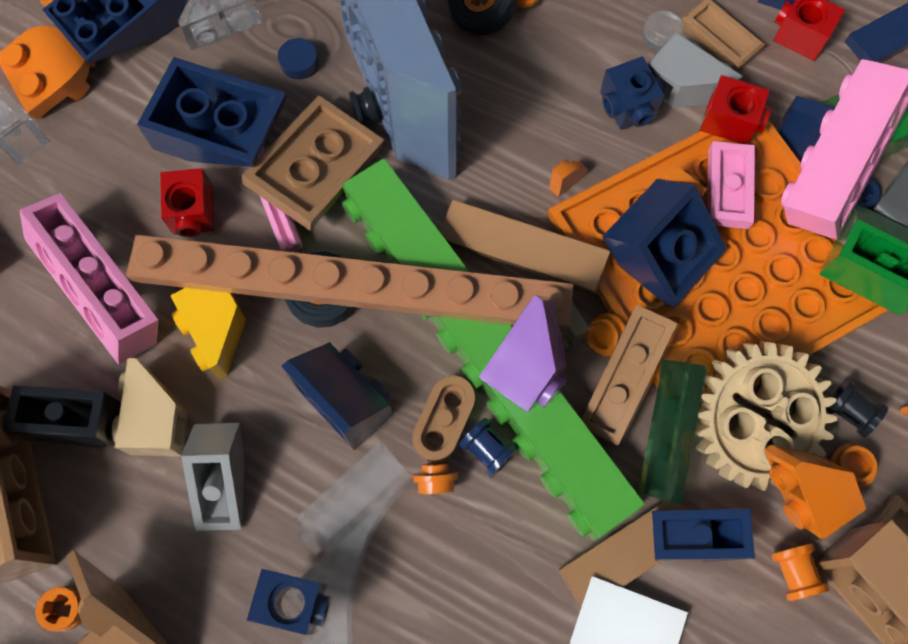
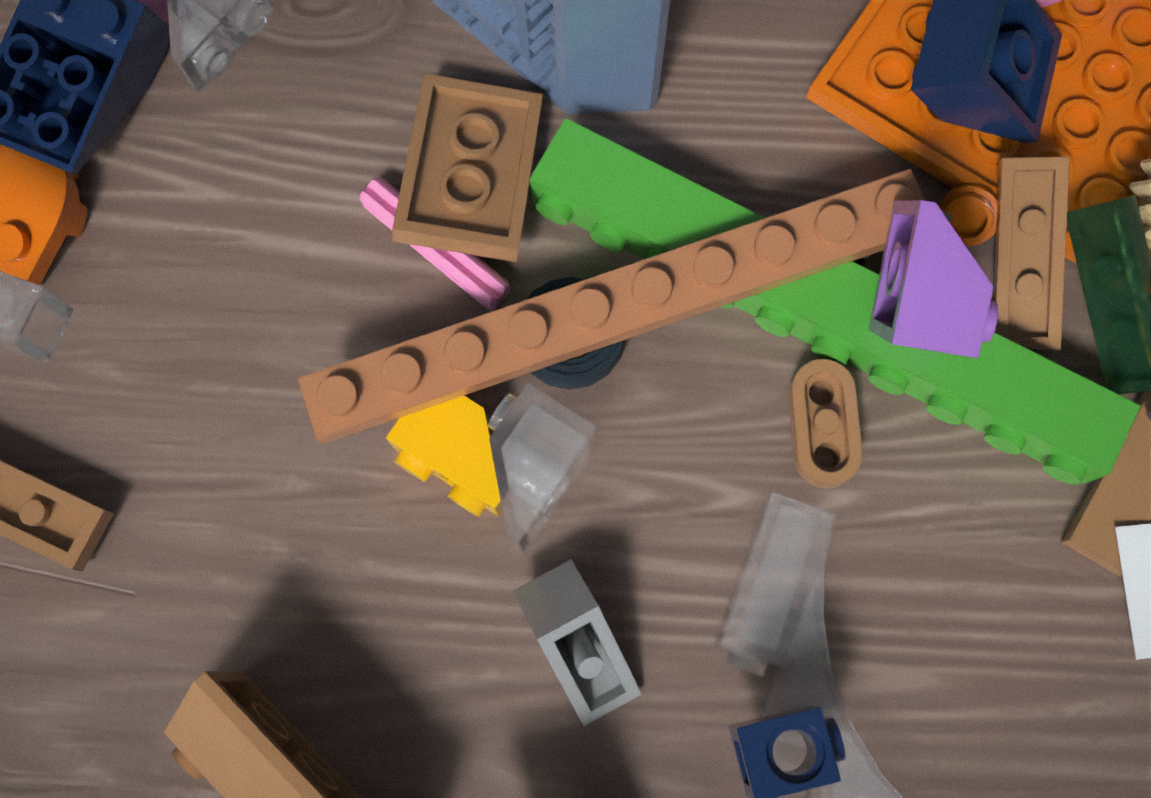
camera: 25 degrees left, 5 degrees up
black brick [3,385,121,447] -> none
bright pink brick [19,193,158,365] -> none
tan slope [112,358,188,457] -> none
dark blue slope [137,57,287,167] -> none
red brick [160,168,215,237] -> none
dark blue tile [278,38,319,79] -> none
dark blue slope [281,342,393,450] -> none
black bush [349,86,379,125] -> none
orange plate [413,462,458,494] -> none
medium nougat tile [440,200,611,294] -> none
dark blue bush [459,417,519,478] -> none
orange tile [549,158,588,198] -> none
none -> clear slope [488,383,597,556]

